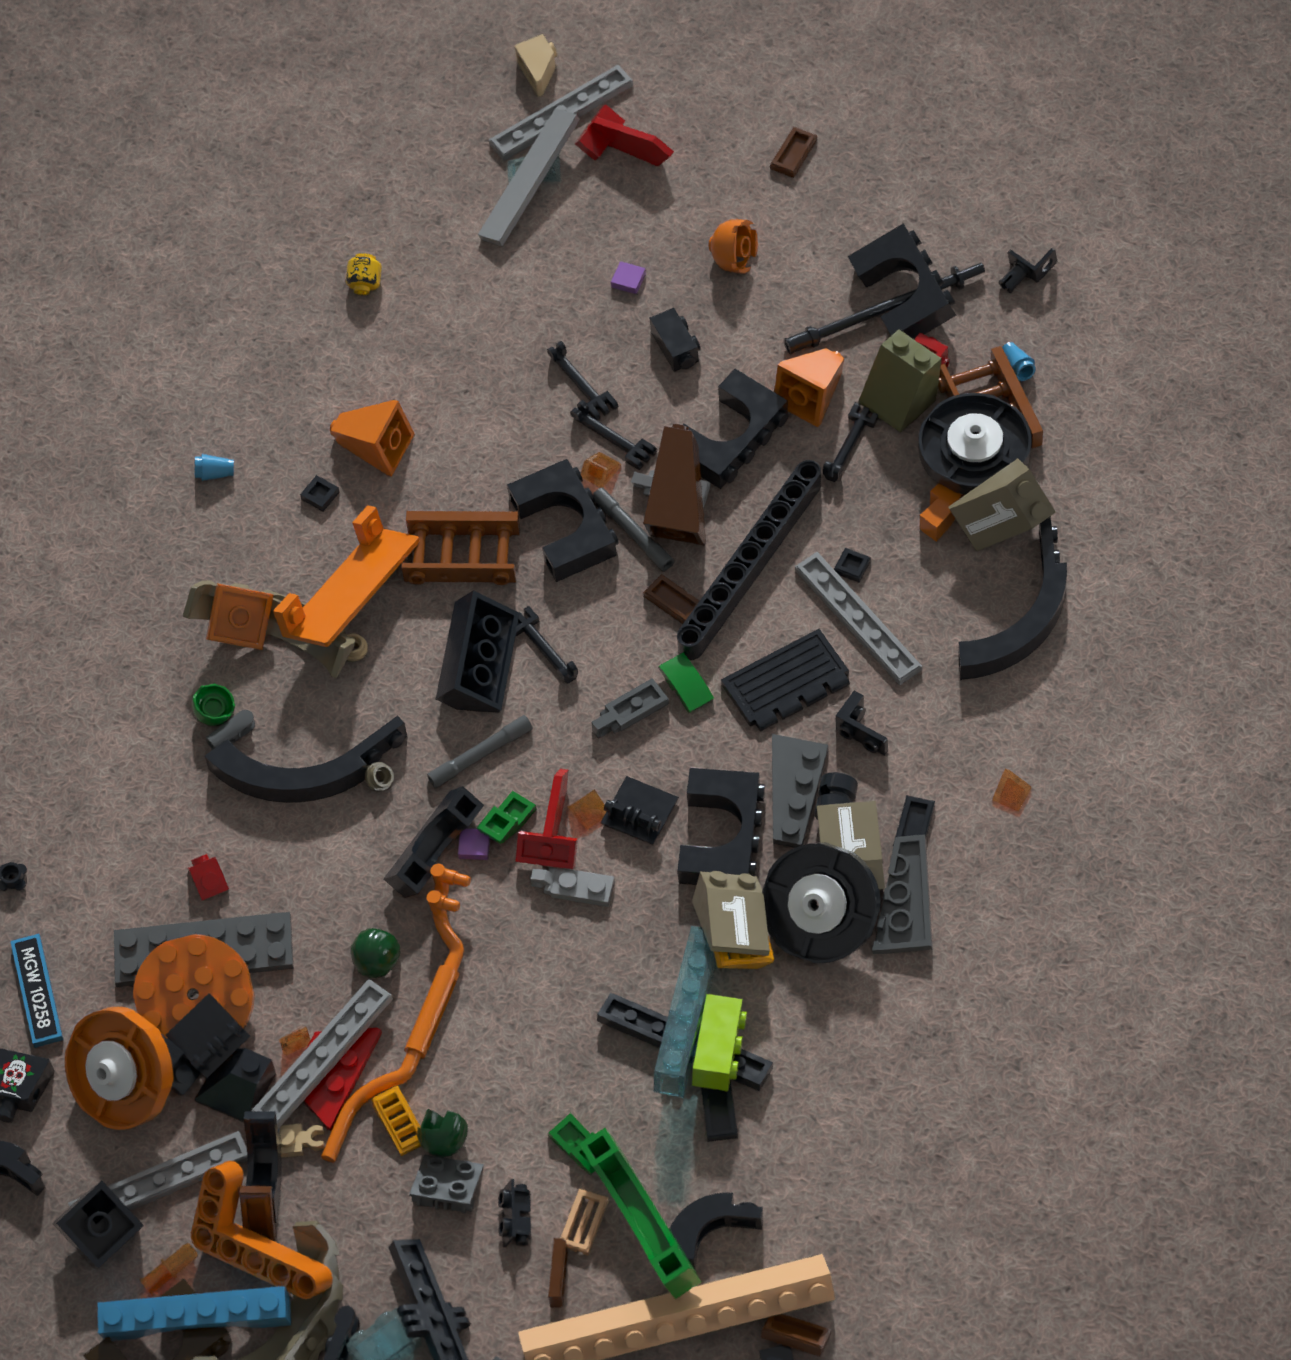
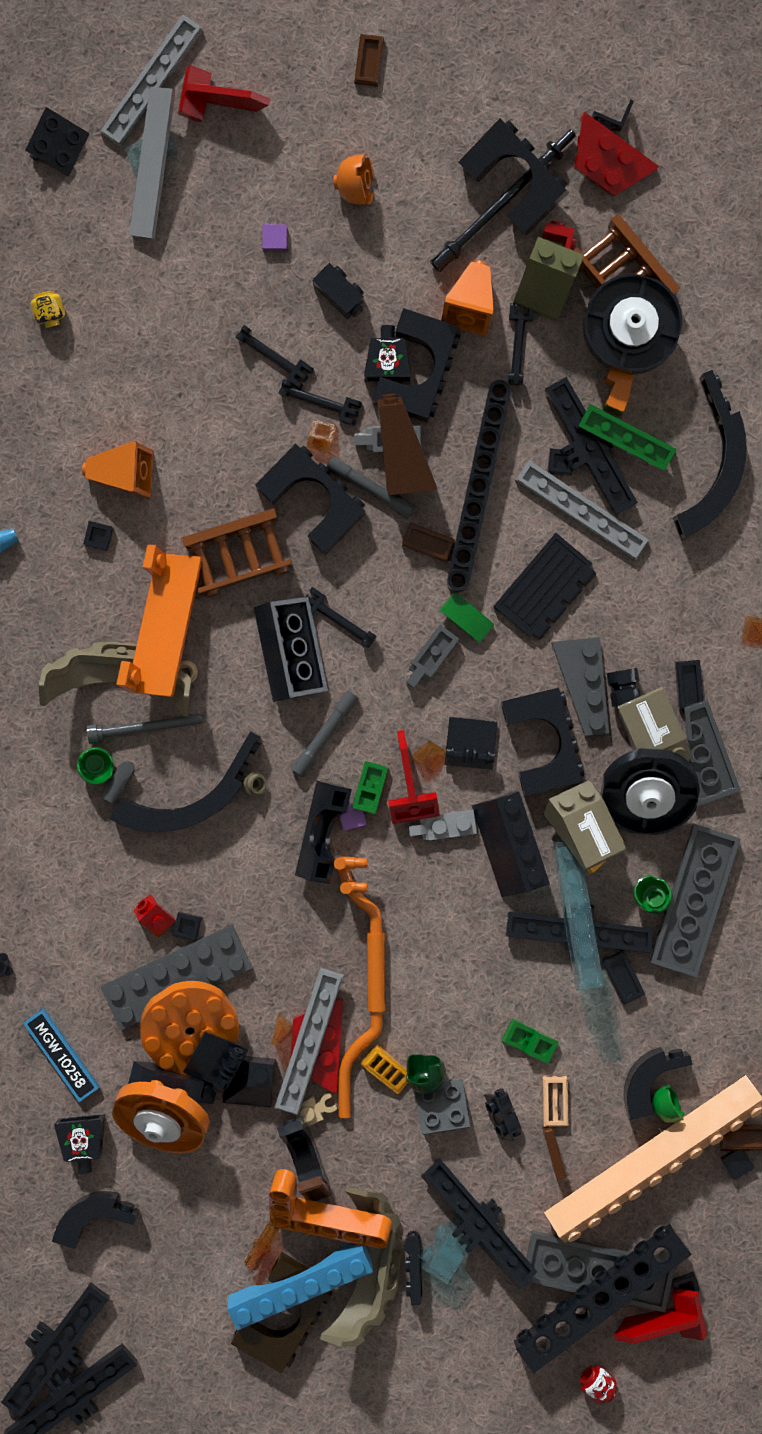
camera: 25 degrees left, 30 degrees up
black slope [52,1180,144,1269] -> none
light grey tile [68,1131,247,1211] -> none
orange tile [206,583,274,650] -> none
dark green hair [350,928,401,978] -> none
tan slope [515,34,557,97] -> none
green arch [579,1128,702,1300] -> none
lime brick [692,994,747,1091] -> none
black bracket [835,690,888,756] -> none
dark tan slope [948,458,1056,551] -> none
dark azure cone [1002,342,1036,381] -> none
none -> black hinge [25,107,89,176]
none -> dark grey piece [87,714,204,744]
none -> black tile [172,911,202,941]
none -> black torso [364,325,411,382]
none -> black slope [471,791,550,897]
none -> black hinge [544,377,638,516]
none -> red wing [574,112,659,196]
none -> green fence [579,404,677,471]
none -> green hair [634,875,672,914]
none -> dark grey plate [649,824,741,977]
none -> green hair [653,1085,685,1123]

